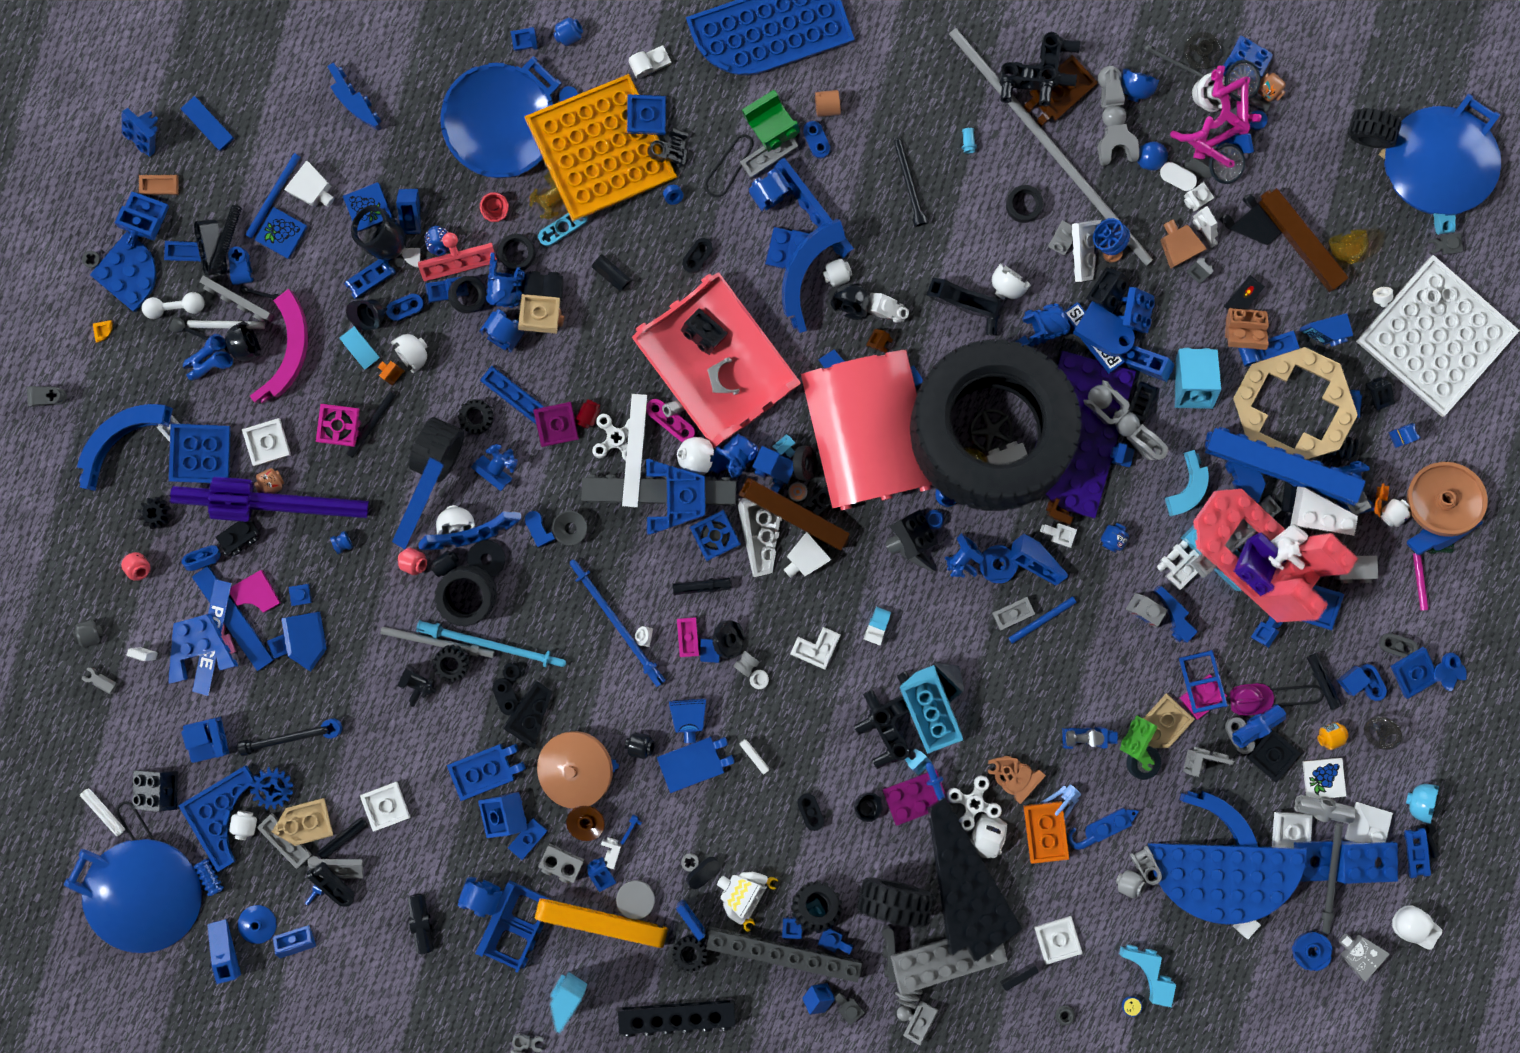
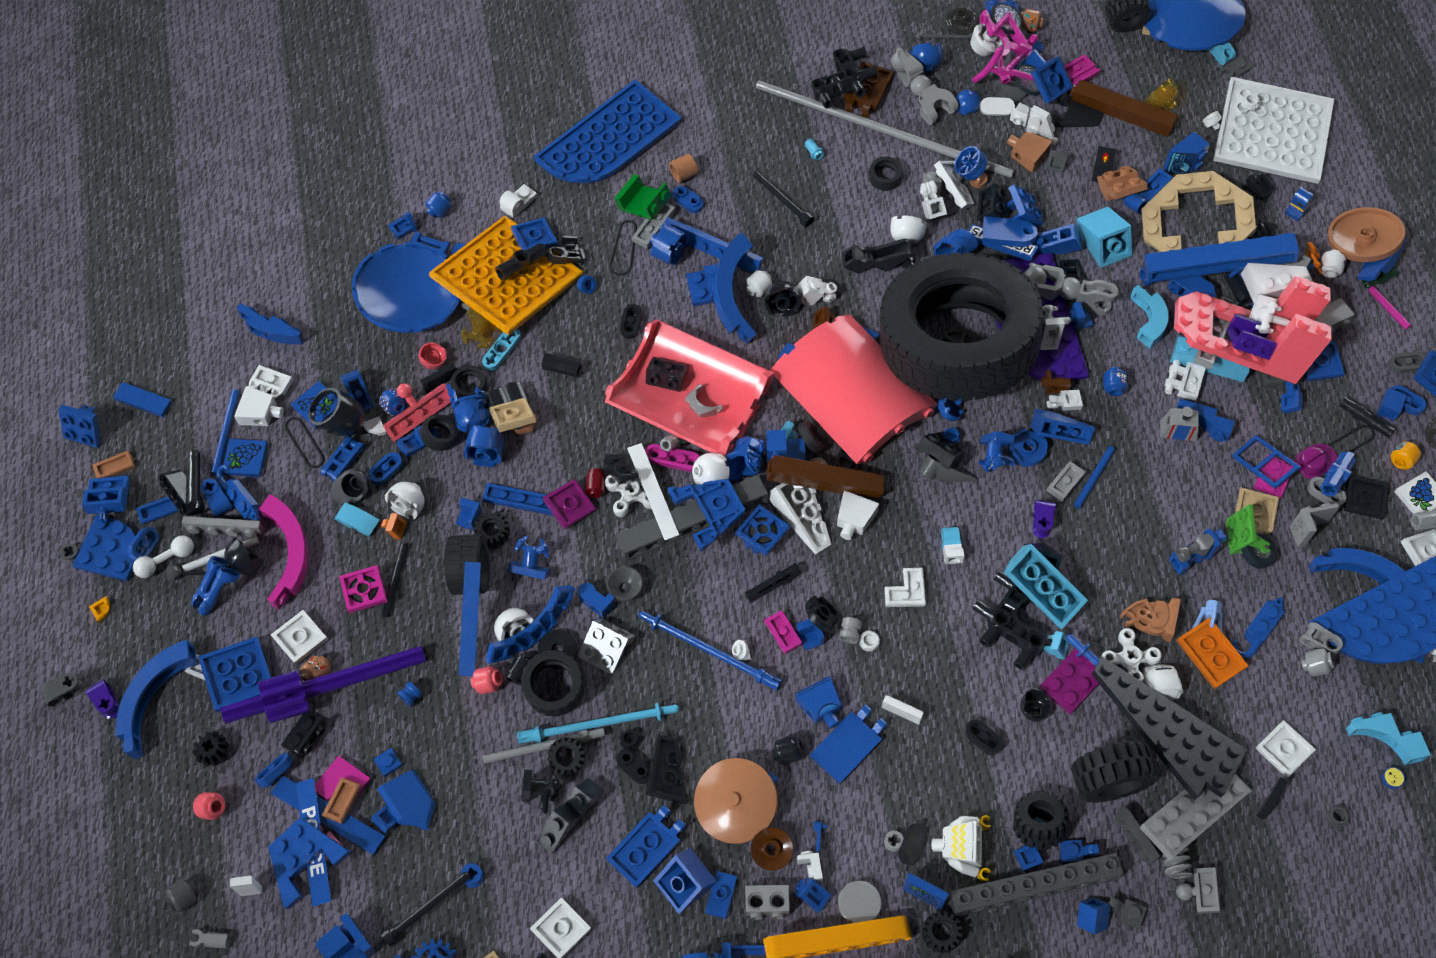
camera: 15 degrees left, 25 degrees down
none -> dark purple piece [85,679,120,719]
none -> blue plate [127,527,159,561]
none -> blue plate [216,465,261,521]
none -> white plate [249,365,293,399]
none -> black piece [285,417,325,468]
none -> nougat tile [322,777,361,824]
none -> black tile [420,362,457,393]
none -> blue panel [456,498,482,530]
none -> black piece [495,243,548,281]
none -> black arch [536,778,604,854]
none -> bracket [578,618,635,674]
none -> black plate [603,454,639,485]
none -> white brick [920,180,947,219]
none -> blue plate [1031,56,1073,103]
none -> dark purple piece [1033,500,1056,539]
none -> white piece [1040,305,1071,350]
none -> dark pink plate [1064,54,1100,86]

